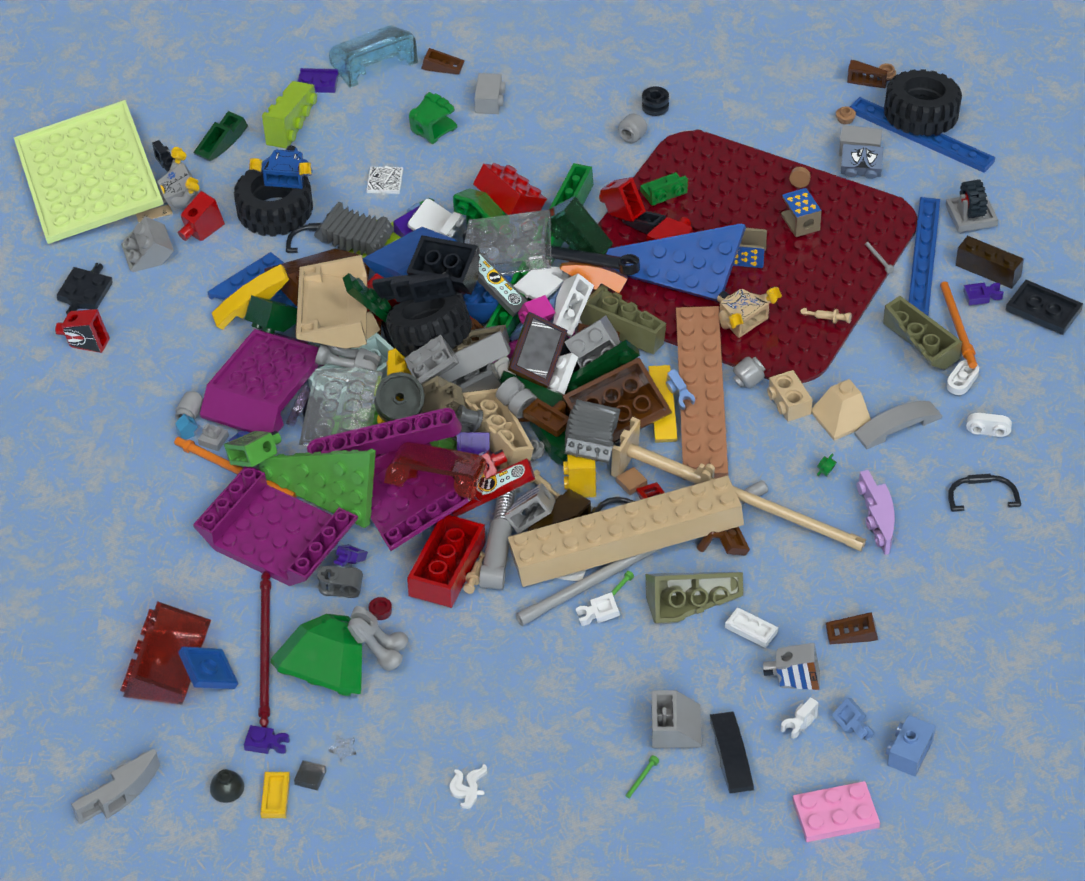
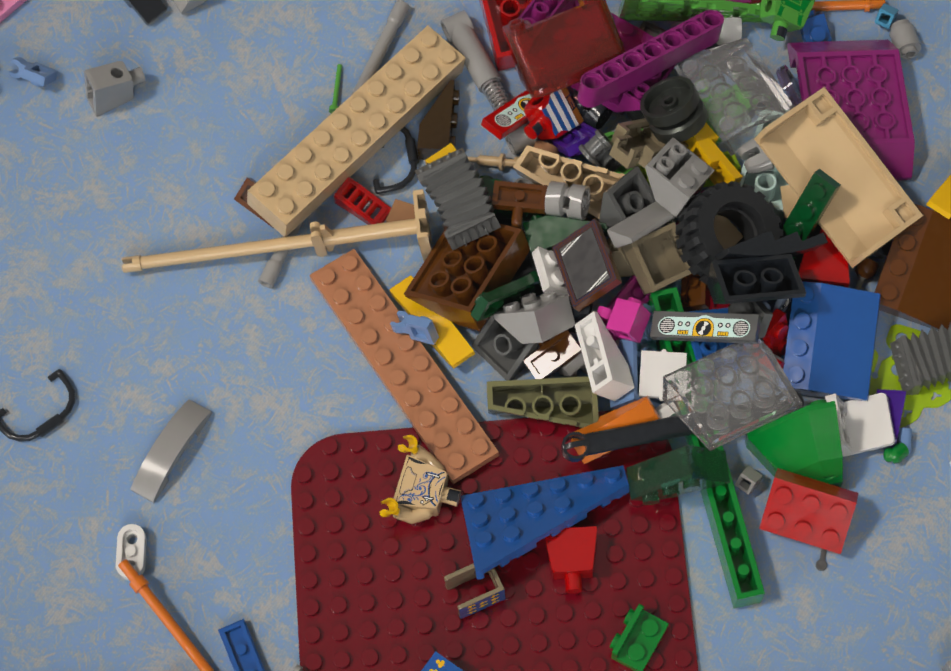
camera: 150 degrees right, 20 degrees up
light grey tile [198,423,229,451] -> none
dark green slope [244,295,297,334] -> none
tan piece [463,551,485,594] -> none
light grey torso [504,483,556,534] -> none
white plate [576,592,620,626] -> none
red torso [599,177,646,221] -> none
black slope [622,211,666,234] -> none
olive wedge [645,572,743,623] -> none
white plate [725,607,778,648] -> none
light grey head [733,357,766,389] -> none
tan brick [767,370,812,422] -> none
white plate [781,697,819,739] -> none
tan piece [801,308,852,323] -> none
tan slope [811,379,871,441] -> none
green plate [817,453,837,477] -> none
reddish brown slope [825,612,878,644] -> none
lavender slope [857,470,895,555] -> none
olive wedge [883,296,962,370] -> none
white plate [966,413,1012,437] -> none

